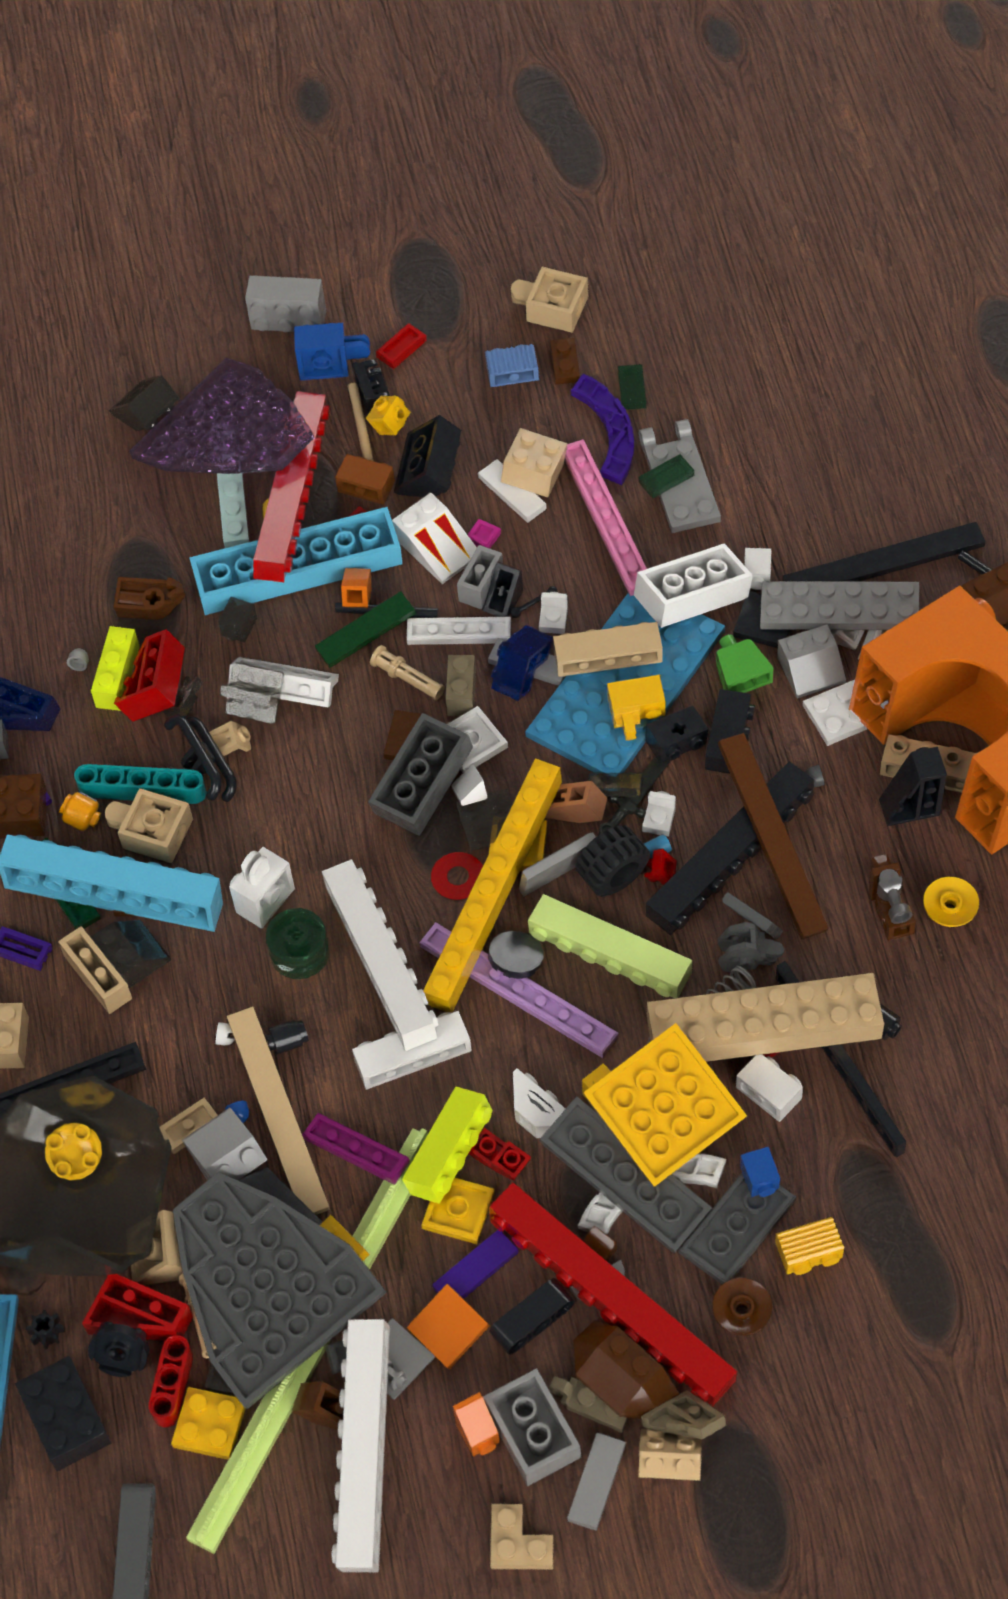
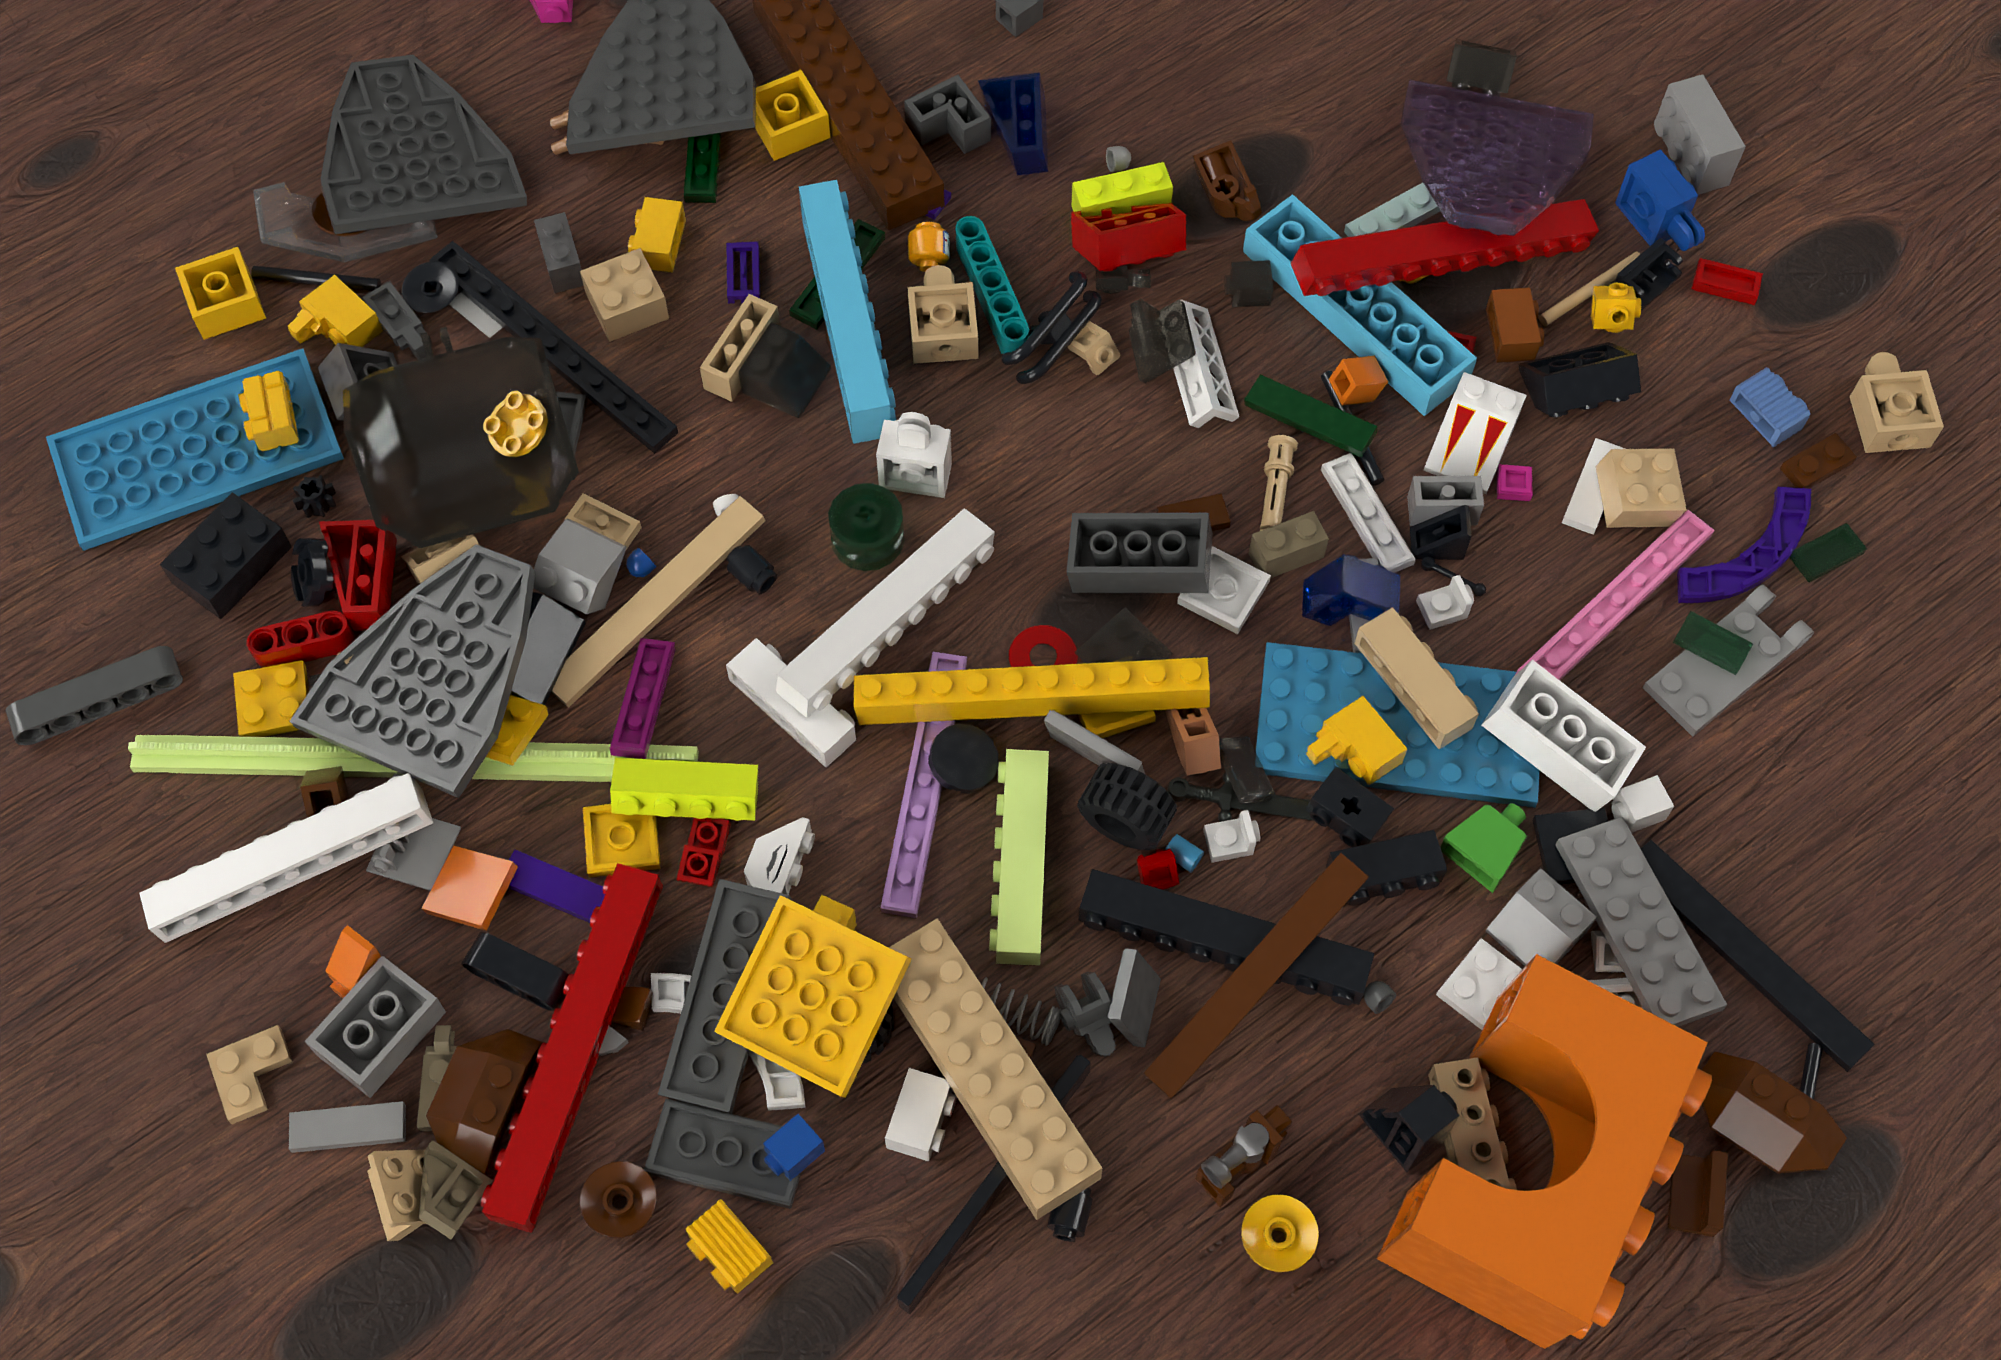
camera: 60 degrees right, 5 degrees up
white slope [451,764,487,806] -> none

